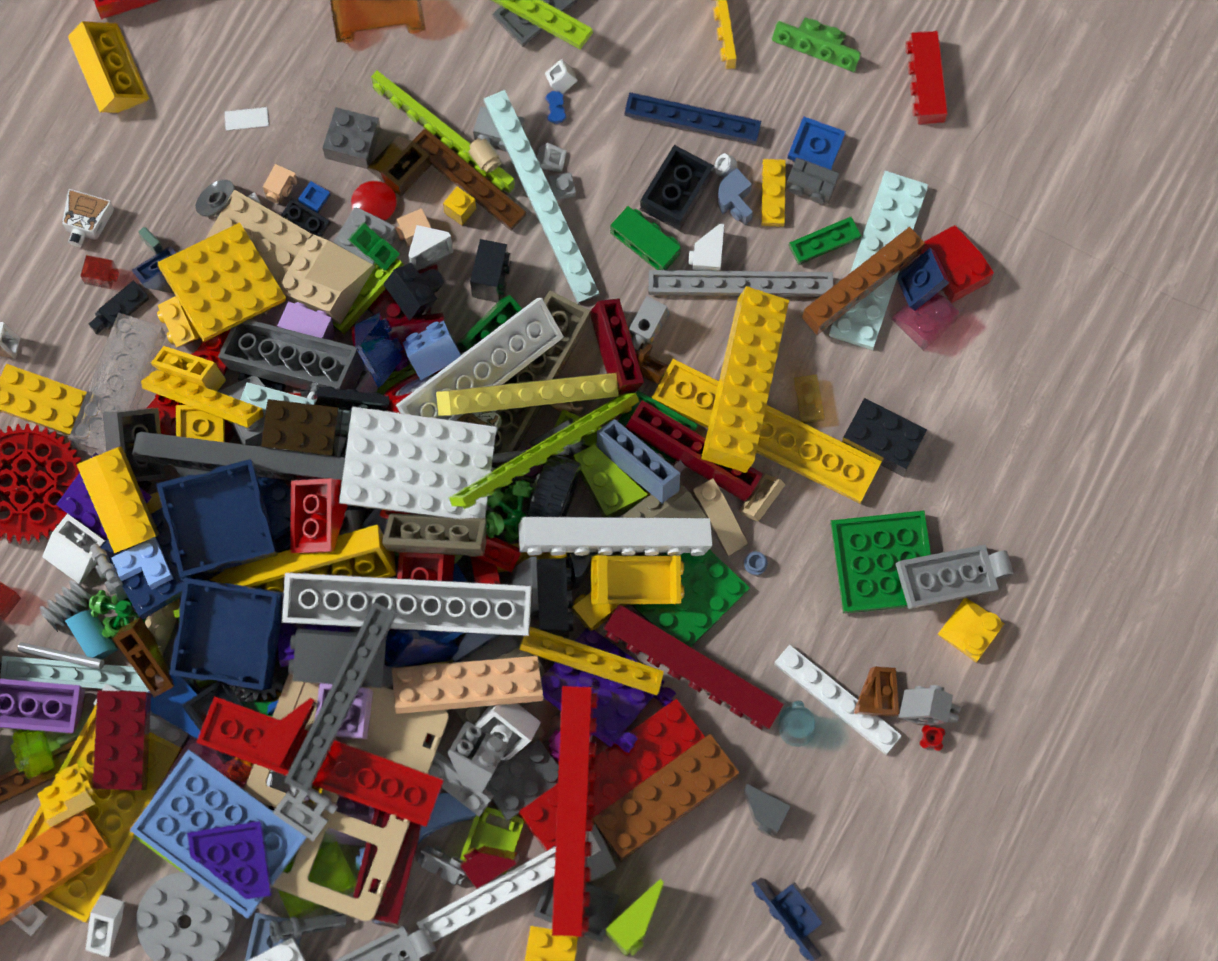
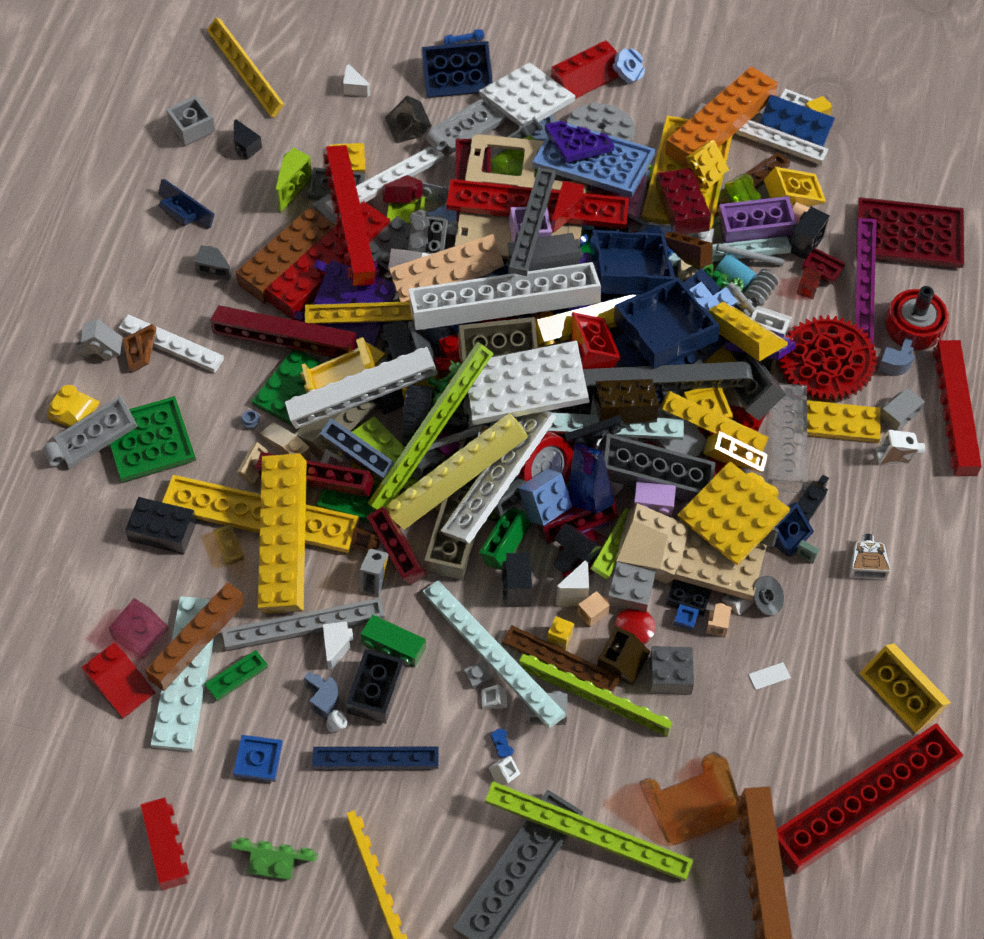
camera: 165 degrees right, 15 degrees down
clear red brick [80,255,119,289] -> none
white slope [86,895,124,957] -> none
light grey plate [273,785,338,841] -> none
green slope [347,223,400,271] -> none
tan brick [468,138,501,173] -> none
yellow plate [761,159,786,227] -> none
clear light blue hat [779,700,816,747] -> none
dark grey brick [786,158,839,204] -> none
dark blue plate [897,248,950,311] -> none

